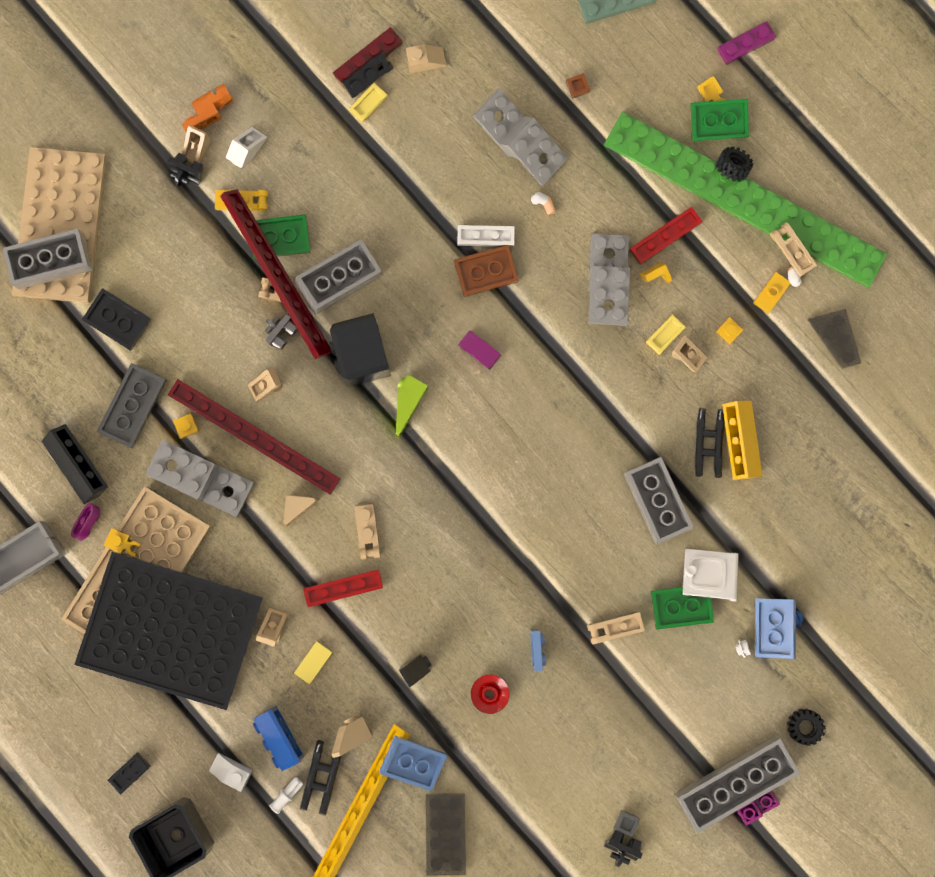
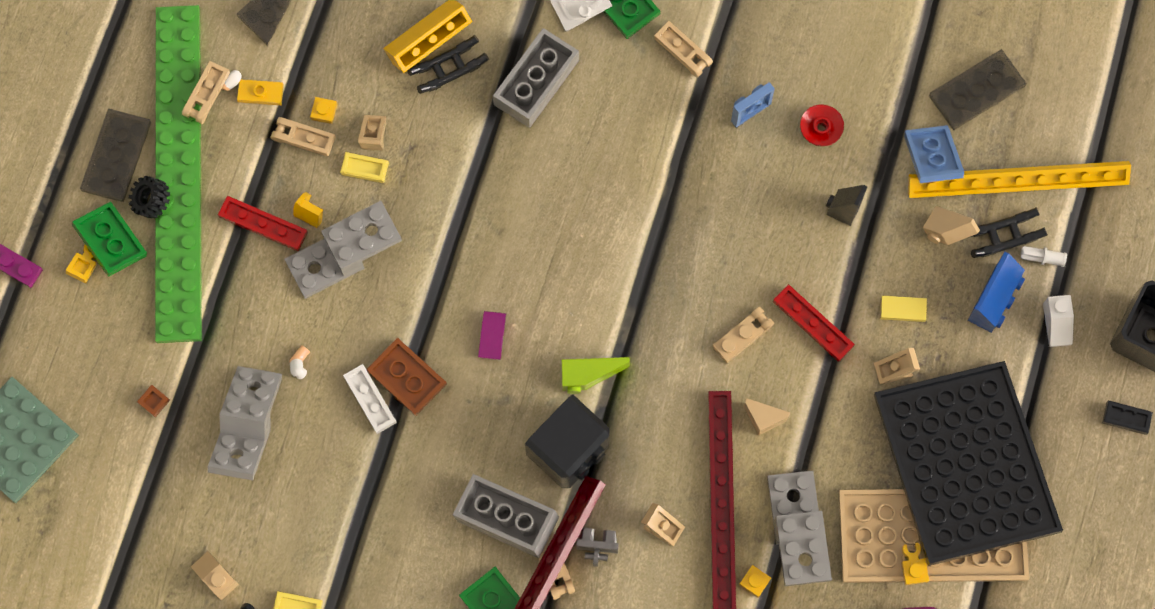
camera: 115 degrees left, 10 degrees down
none -> clear smoke plate [80,108,151,202]
none -> tan plate [270,117,336,157]

